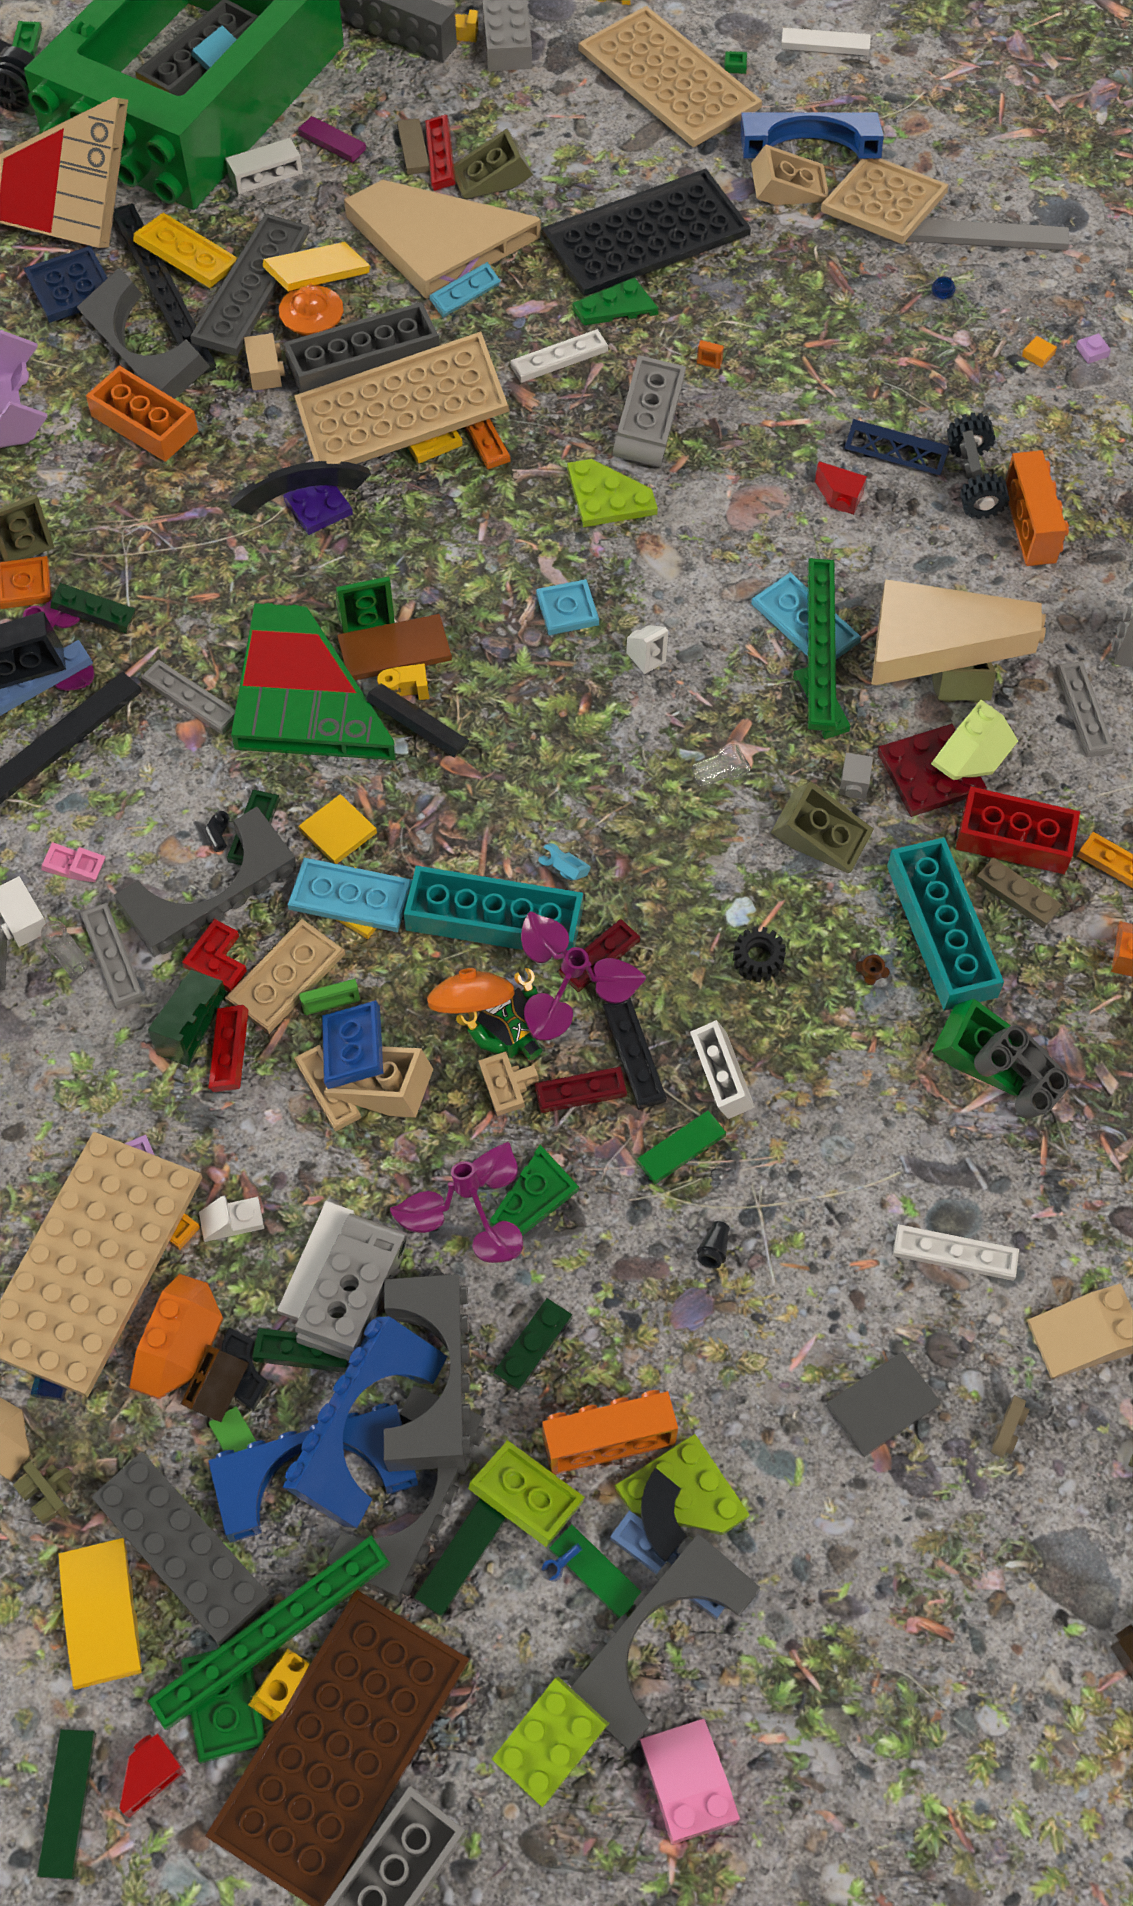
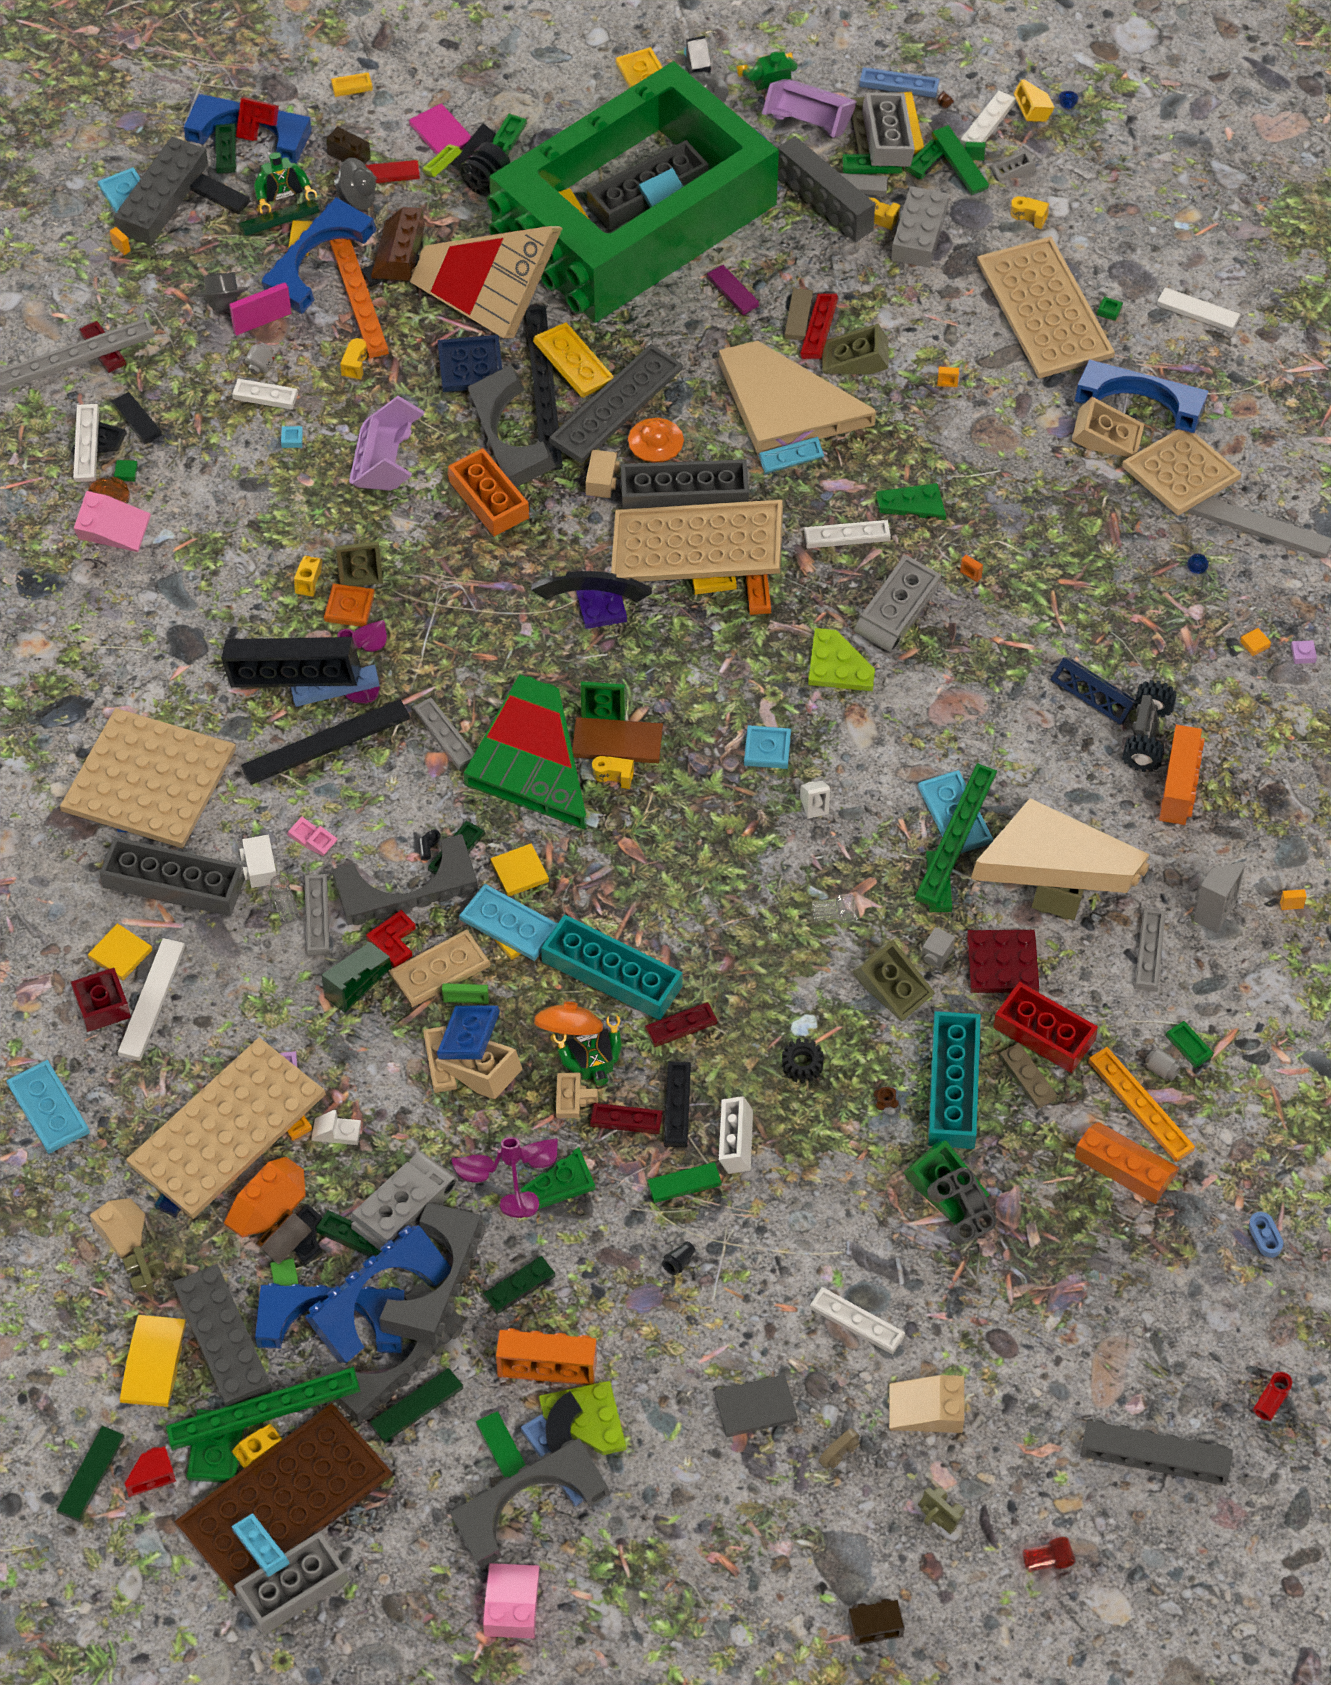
camera: 20 degrees right, 5 degrees down
dark green plate [50,583,136,634] -> none
red plate [208,1005,249,1092] -> none
white brick [226,138,303,194] -> none
yellow tile [263,242,370,291] -> none
white tile [277,1201,355,1321] -> none
black tile [365,683,470,758] -> none
lime plate [468,1440,585,1547] -> none
lime plate [492,1677,609,1808] -> none
magenta plant [521,911,646,1041] -> none
medium azure plate [538,843,591,880] -> none
black plate [541,168,751,296] -> none
blue hand [542,1544,582,1582] -> none
red slope [815,461,867,515] -> none
yellowish green wedge [931,700,1018,780] -> none
none -> medium azure tile [231,1513,290,1577]
none -> light orange tile [937,367,959,387]

